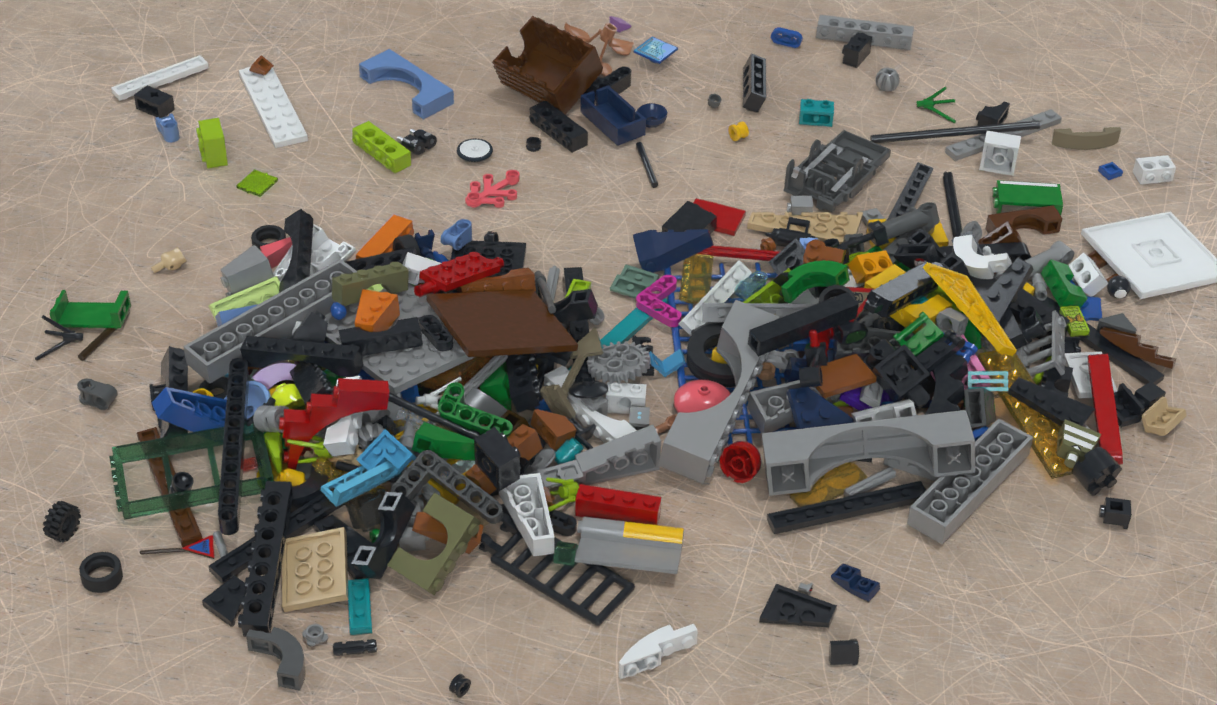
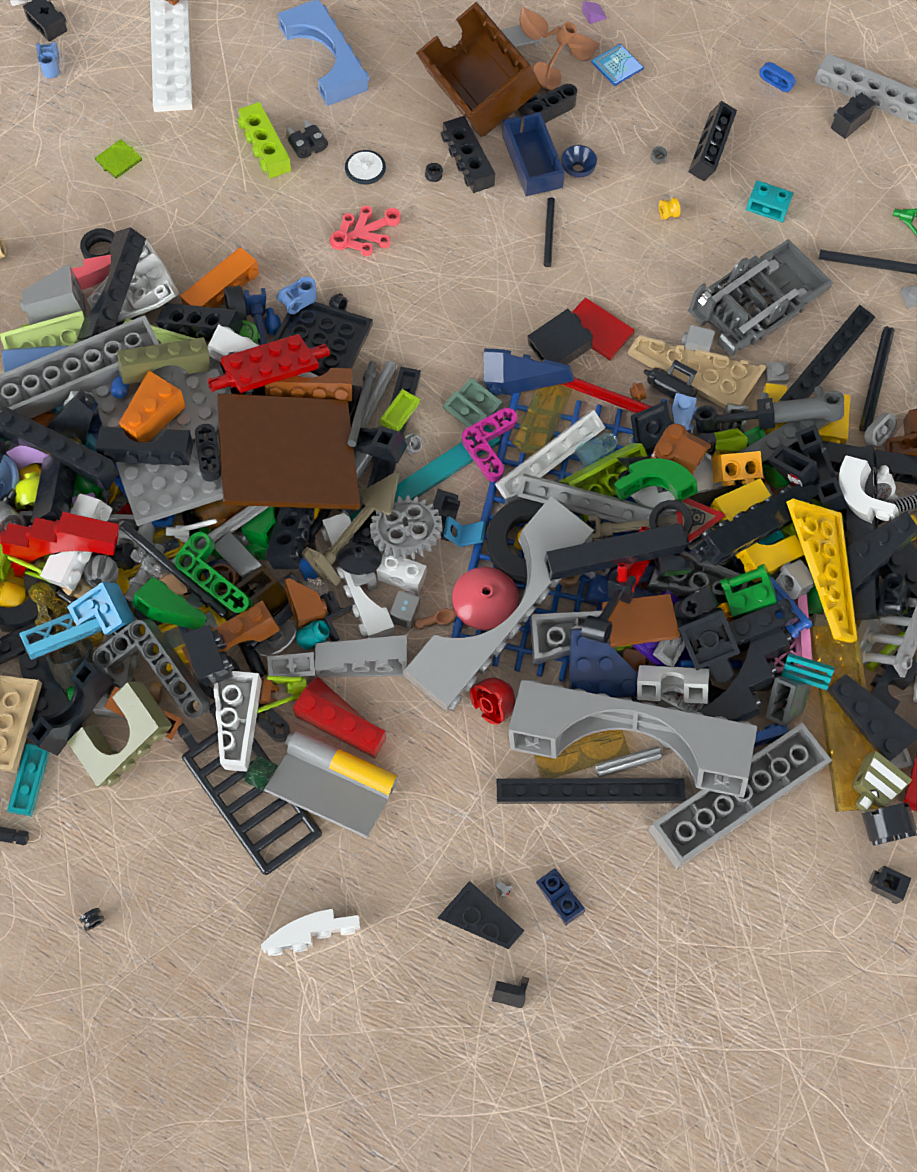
camera: 15 degrees right, 25 degrees up
lime brick [196,118,228,169] -> none
light grey piece [875,68,900,92] -> none

